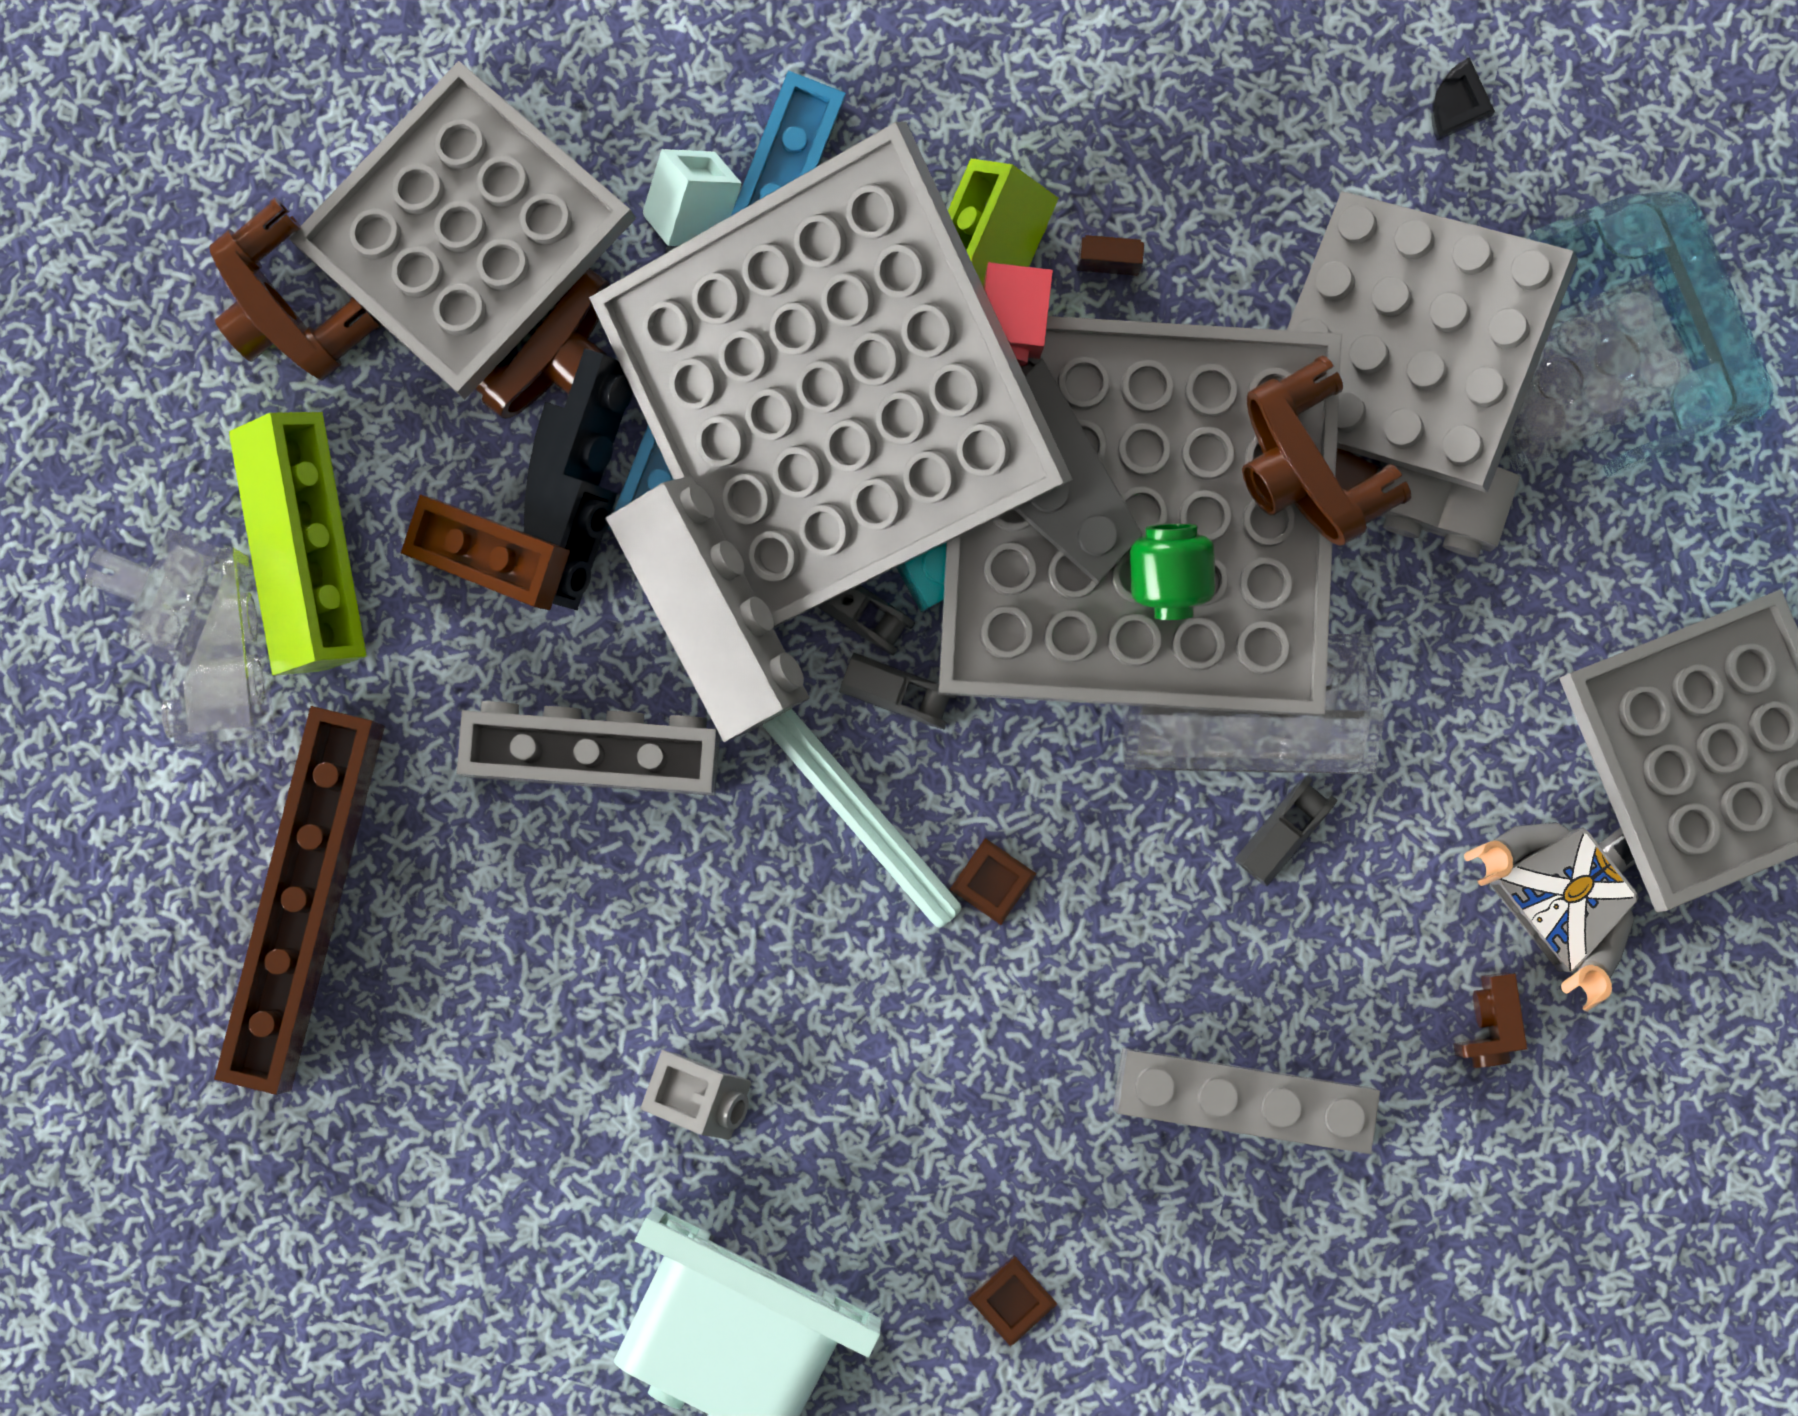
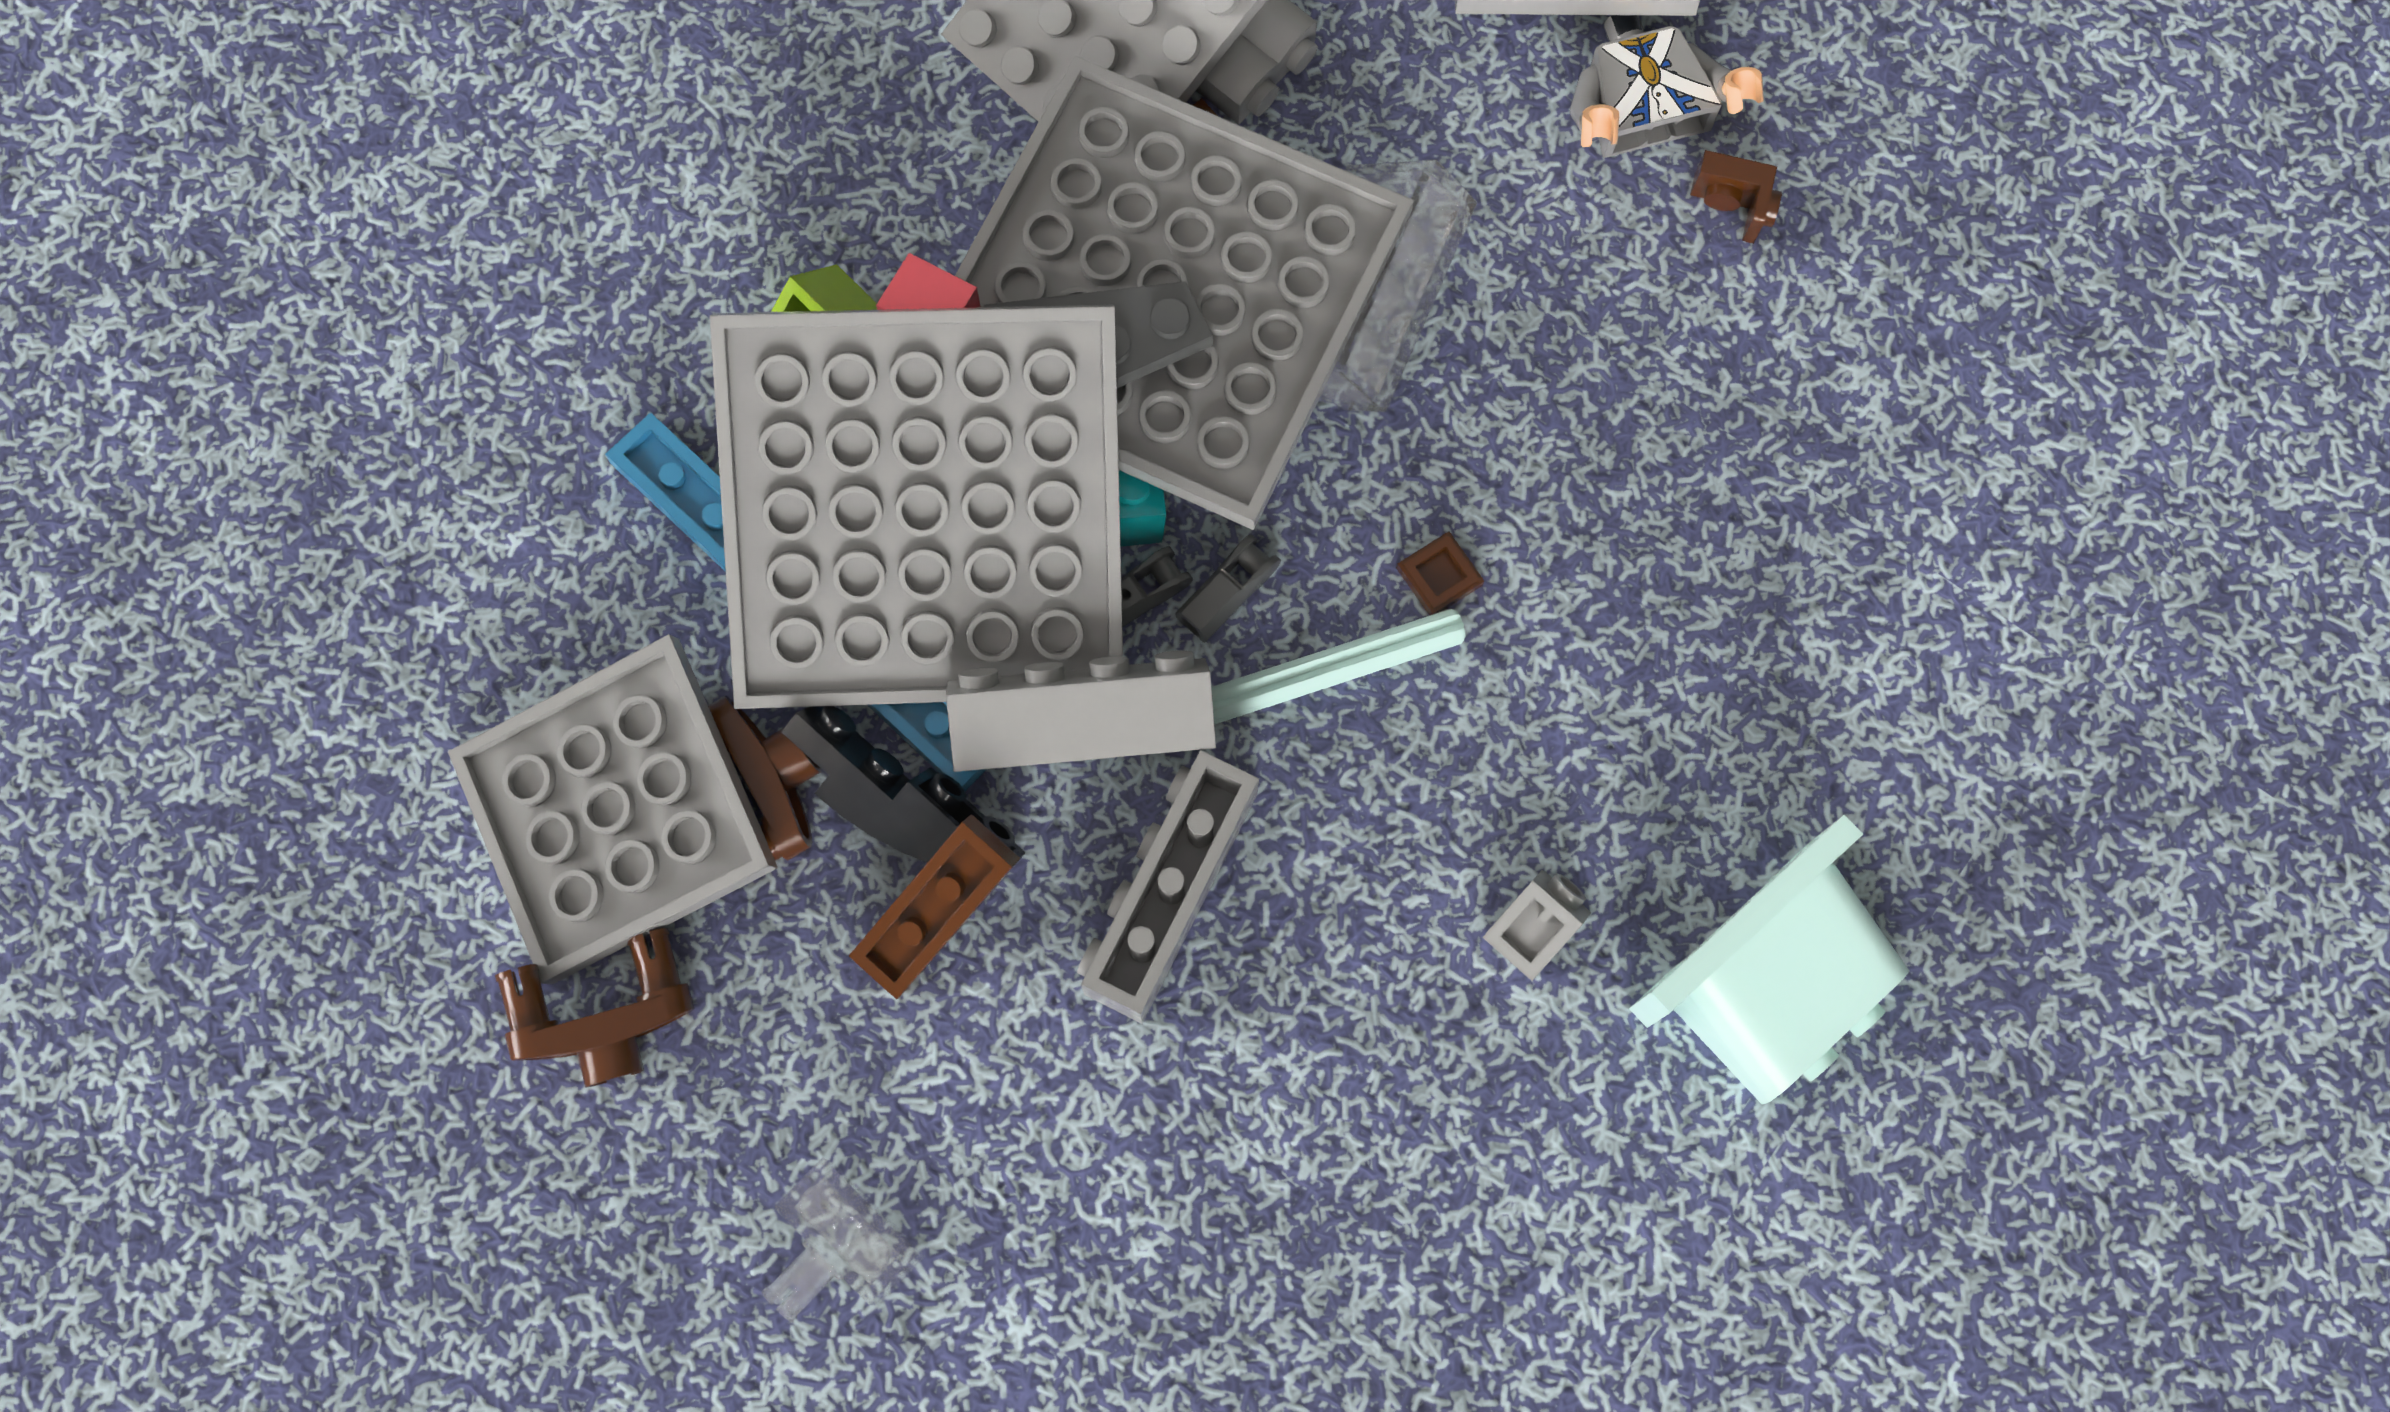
camera: 65 degrees left, 10 degrees down
clear slope [162,547,277,754] -> none
reddish brown brick [214,706,385,1095] -> none
lime brick [229,412,367,676] -> none
light aqua panel [643,149,742,246] -> none
reddish brown tile [968,1255,1057,1347] -> none
reddish brown tile [1077,235,1145,276] -> none
light grey brick [1113,1048,1380,1154] -> none
green head [1130,523,1215,620] -> none
dark grey bar [1234,775,1338,887] -> none
reddish brown connector [1242,355,1411,546] -> none

